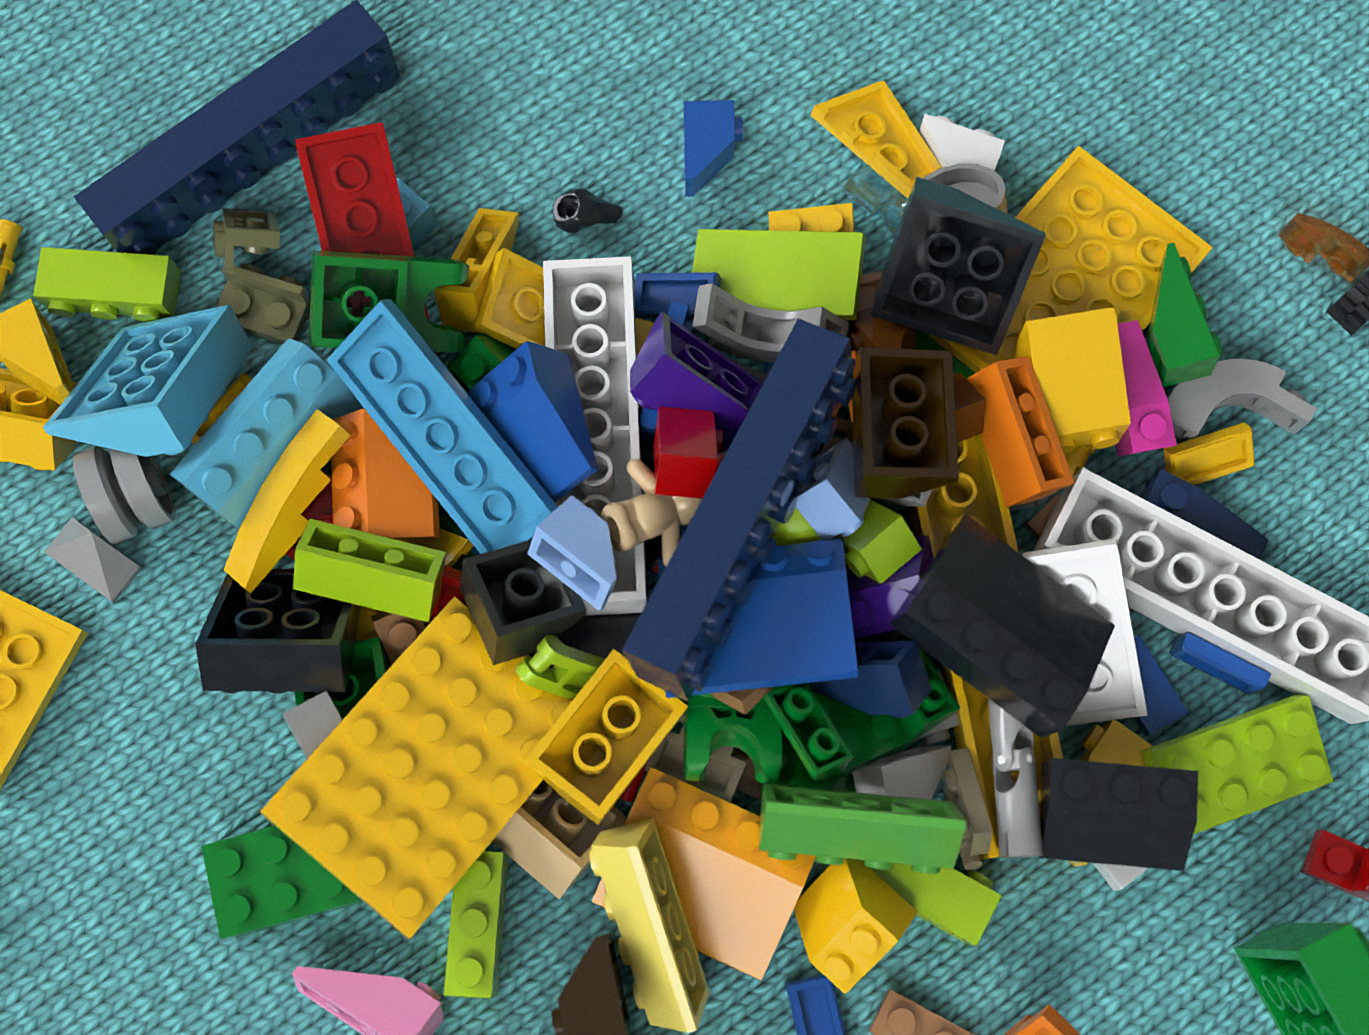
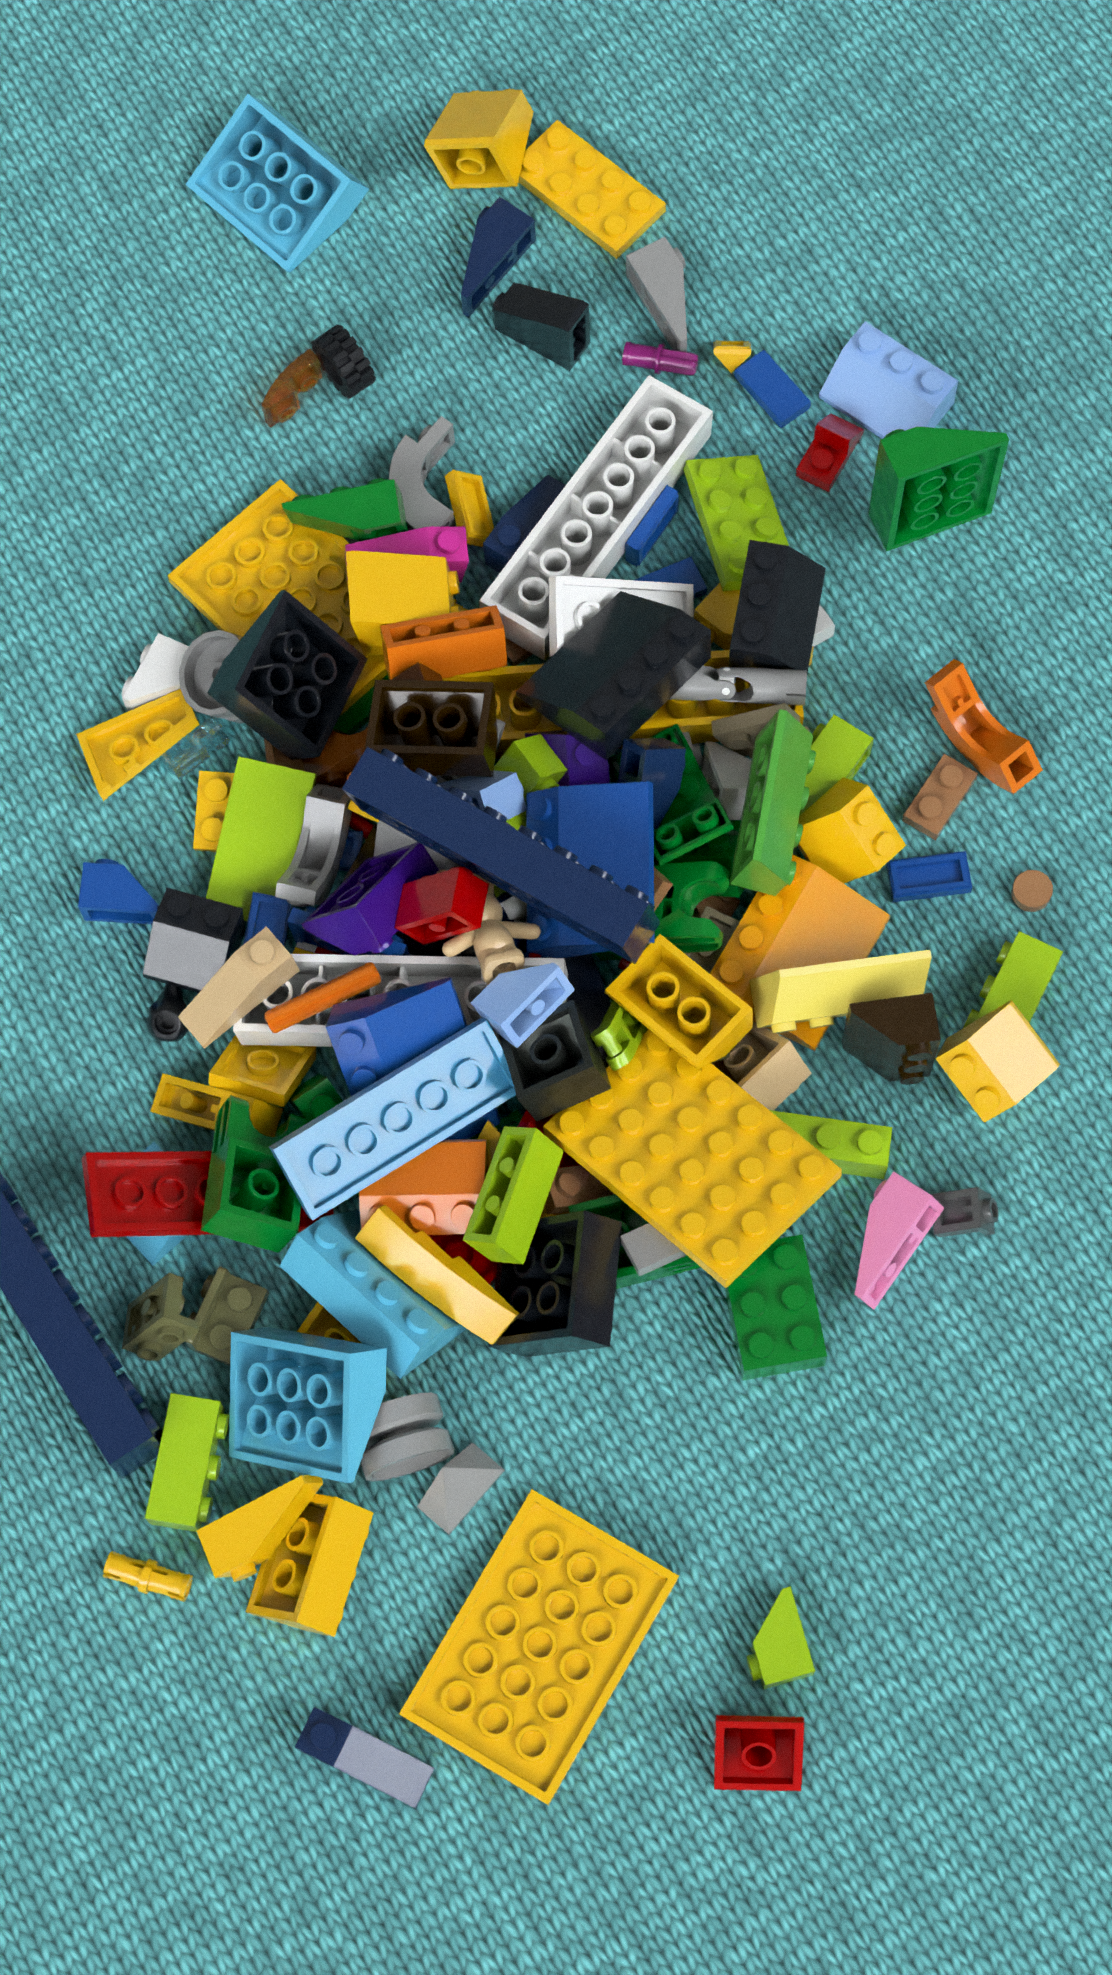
camera: 80 degrees left, 5 degrees down
none -> slope [143,888,246,993]
none -> tan slope [178,926,300,1049]
none -> orange axle [264,962,381,1033]

